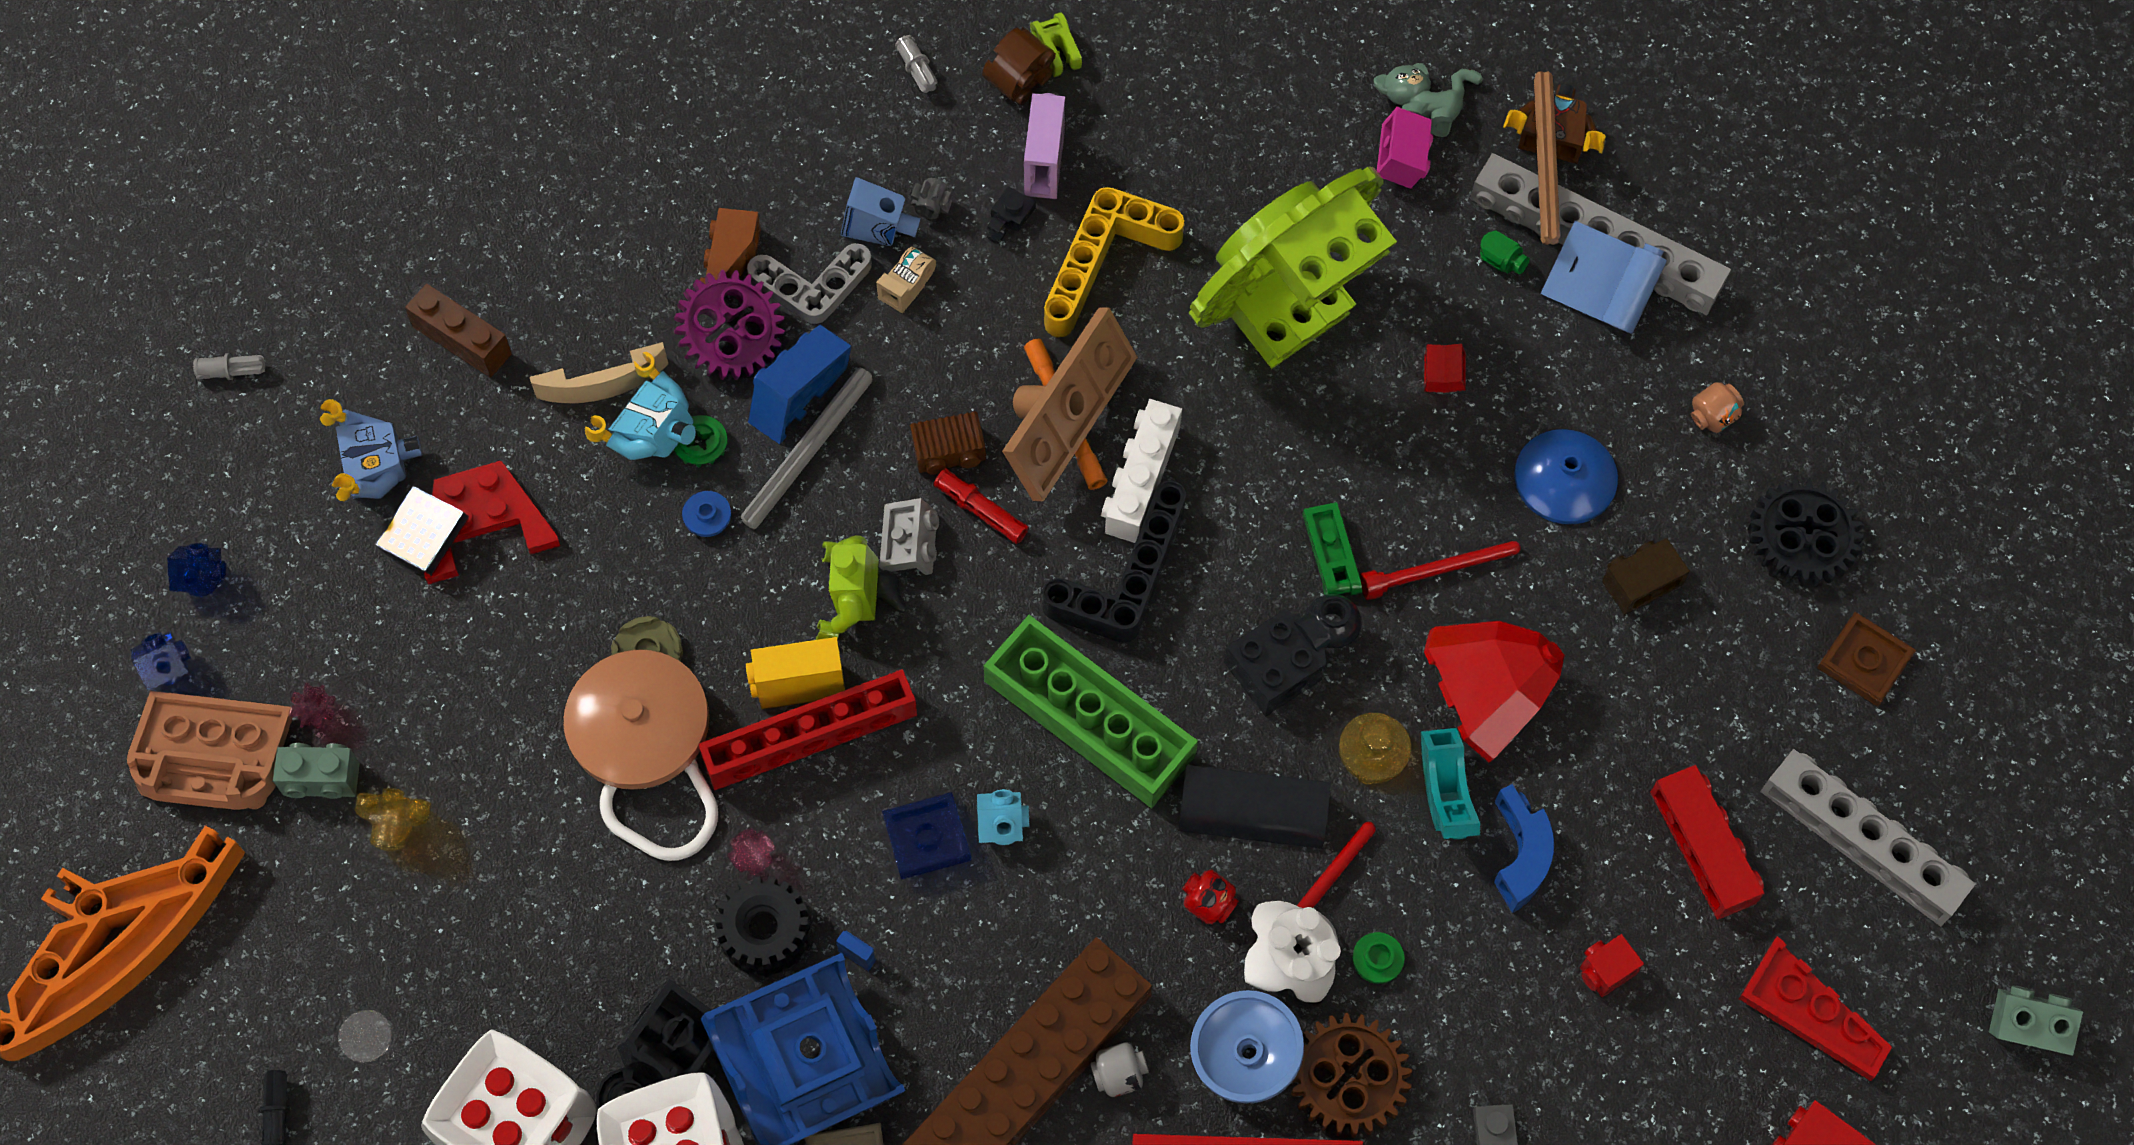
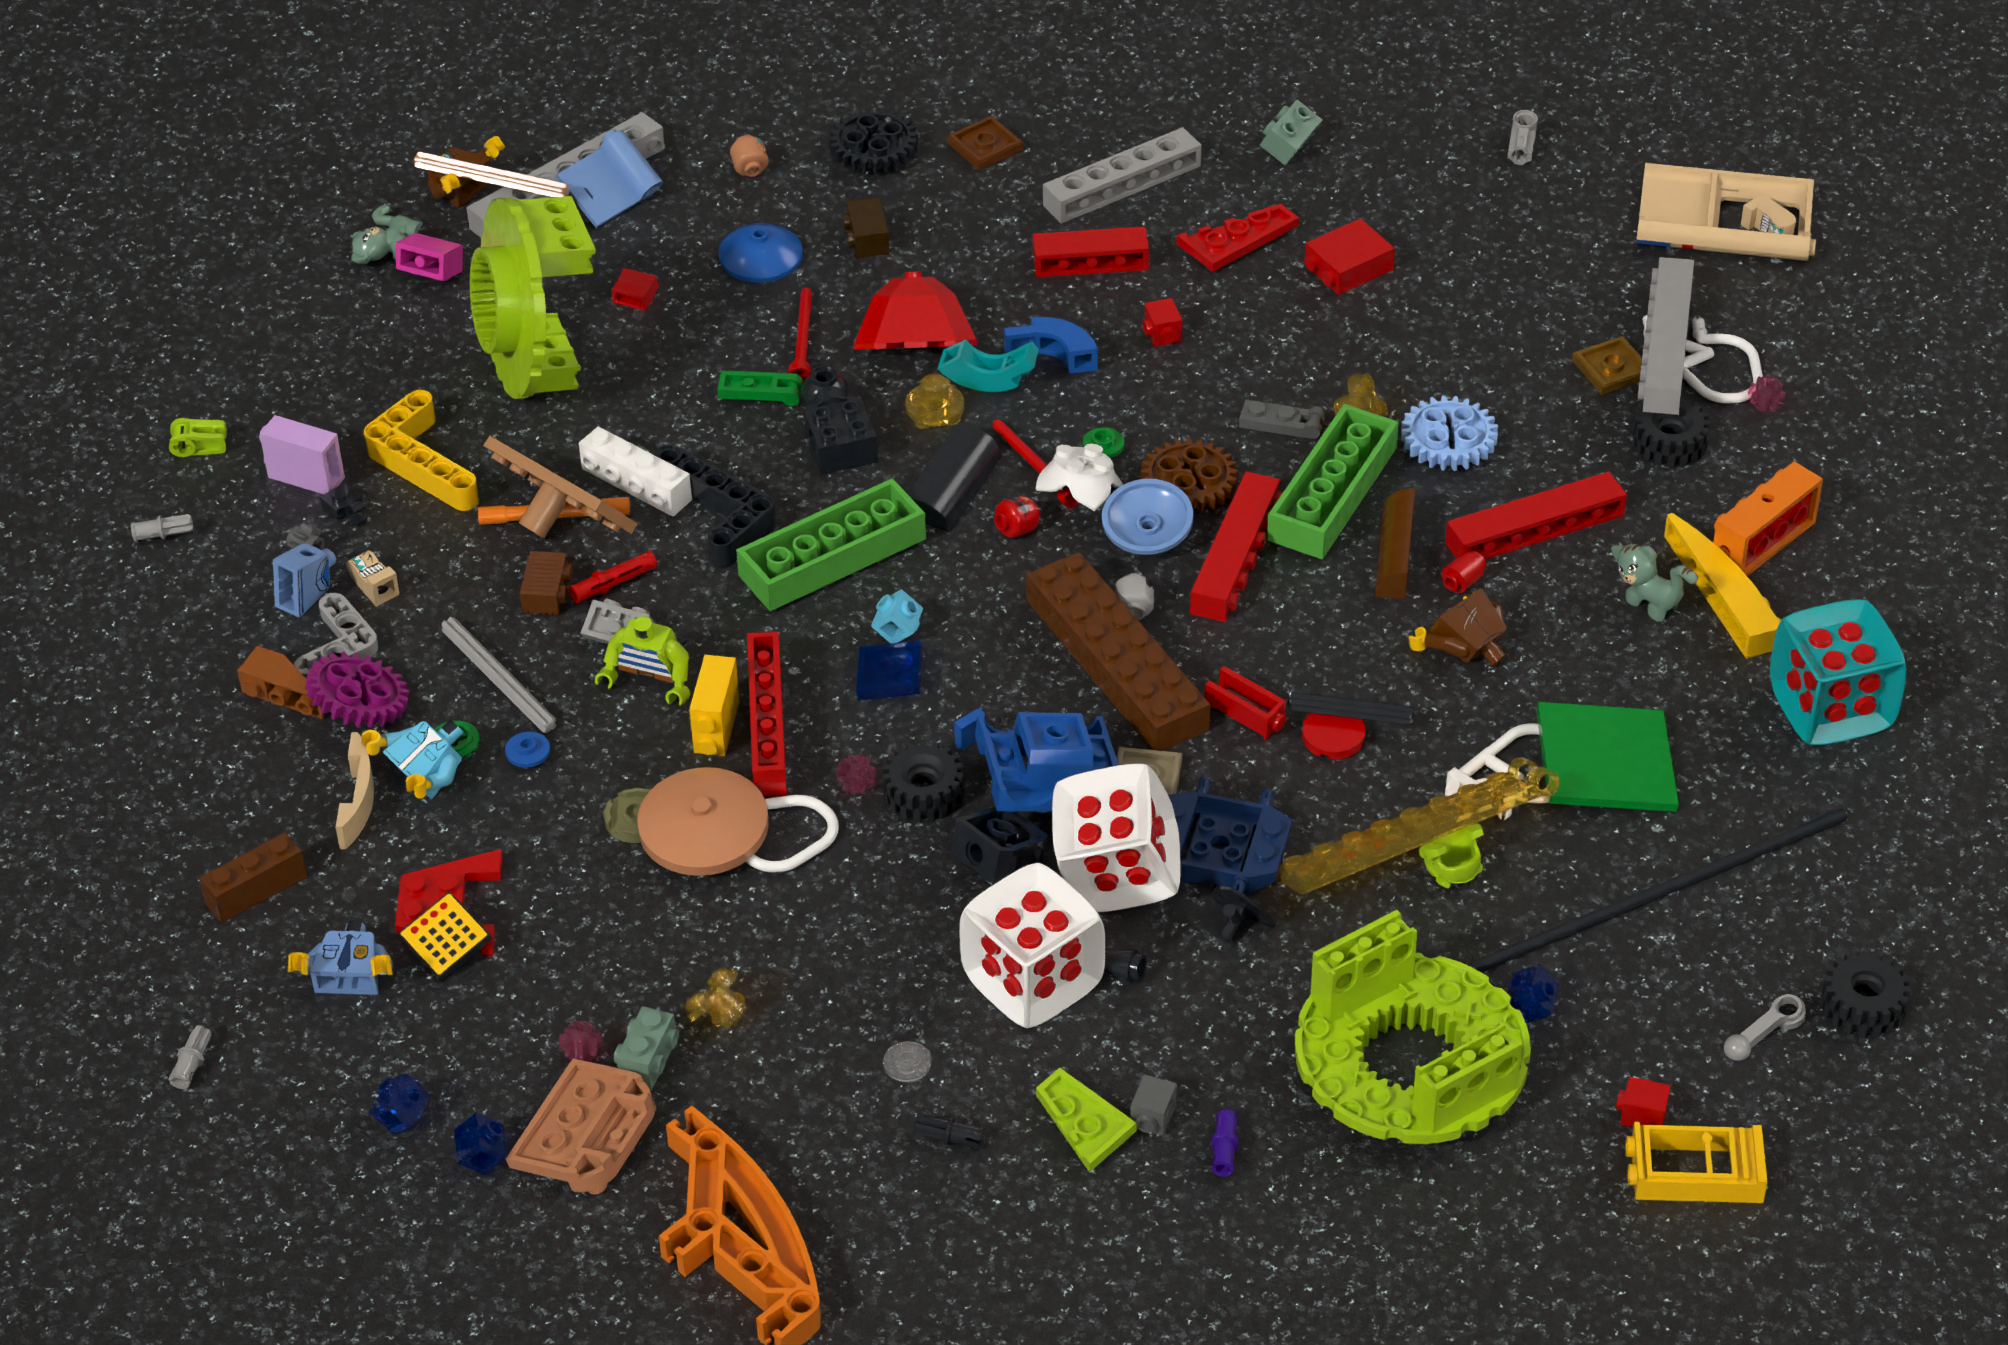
camera: 70 degrees left, 20 degrees down
blue wedge [748,325,852,444] -> none
reddish brown brick [982,27,1056,106] -> none

